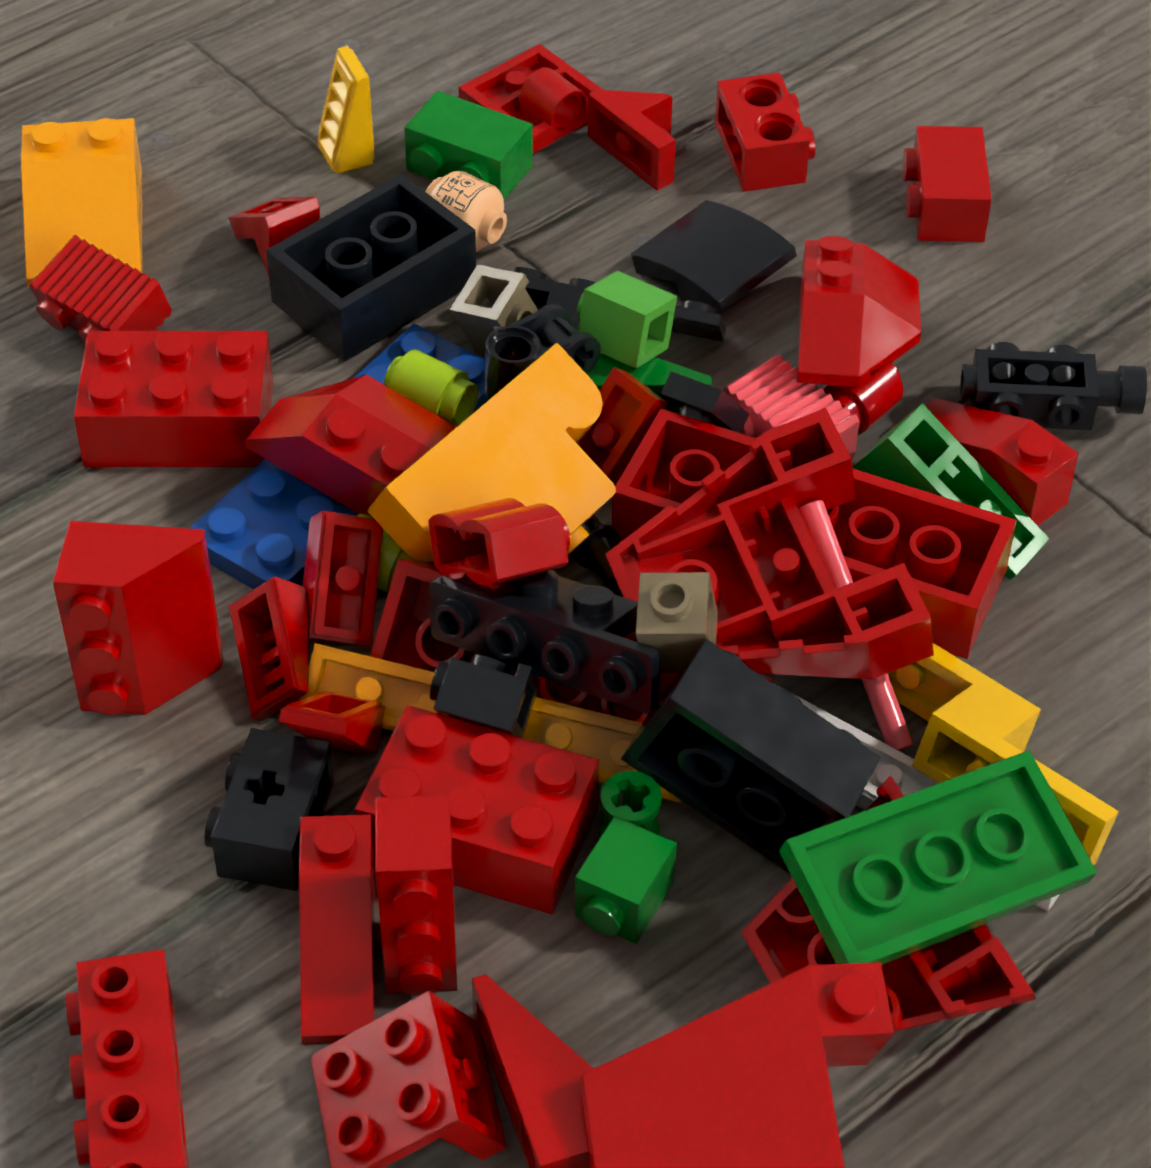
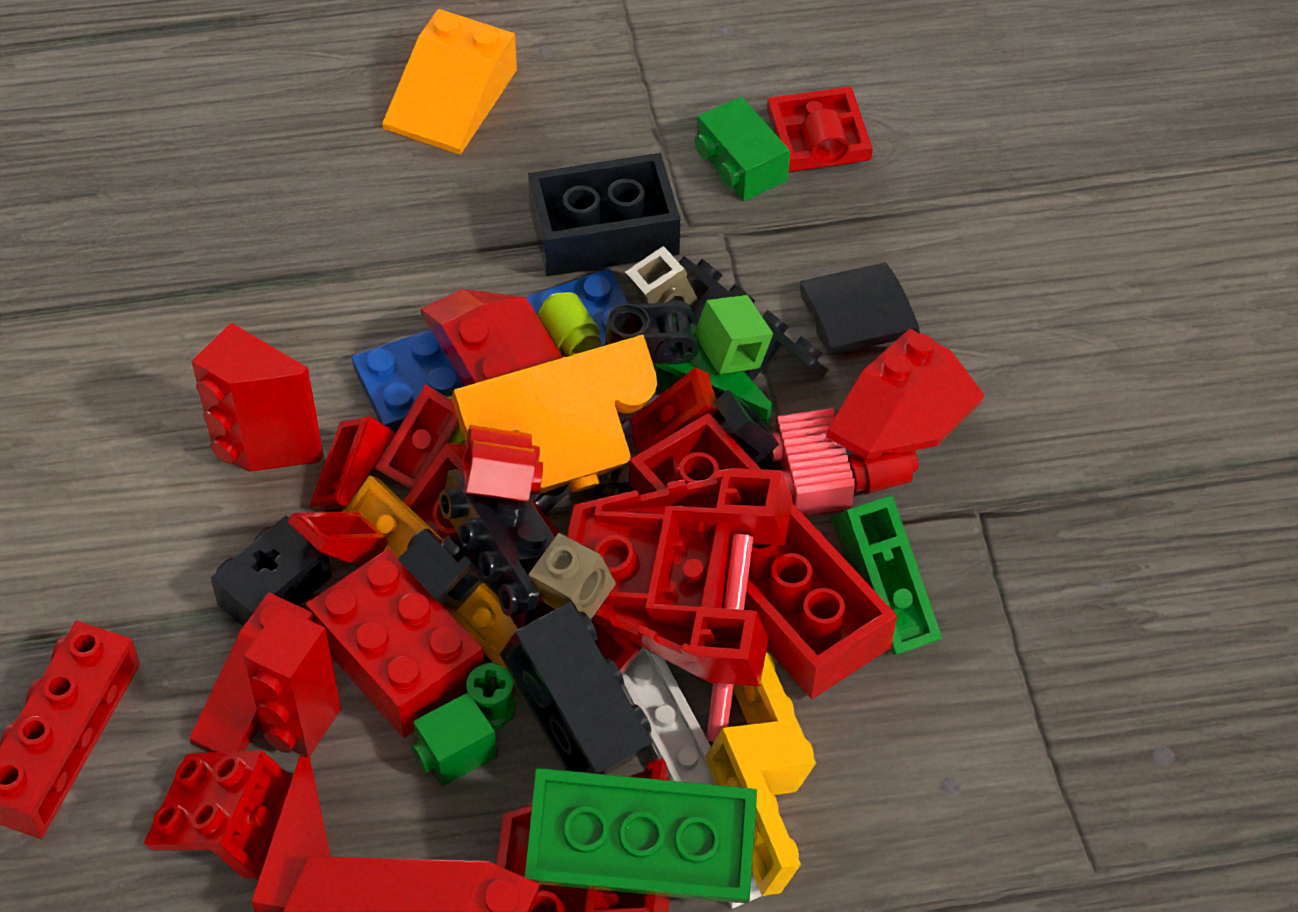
camera: 30 degrees right, 5 degrees up
red brick [29,234,172,343] -> none
red brick [74,330,273,467] -> none
red slope [228,196,320,276] -> none
yellow slope [318,46,375,173] -> none
light nougat head [425,171,507,253] -> none
red slope [587,89,676,191] -> none
red brick [715,72,816,192] -> none
red brick [903,126,992,242] -> none
red slope [925,398,1079,526] -> none
black brick [960,342,1147,431] -> none

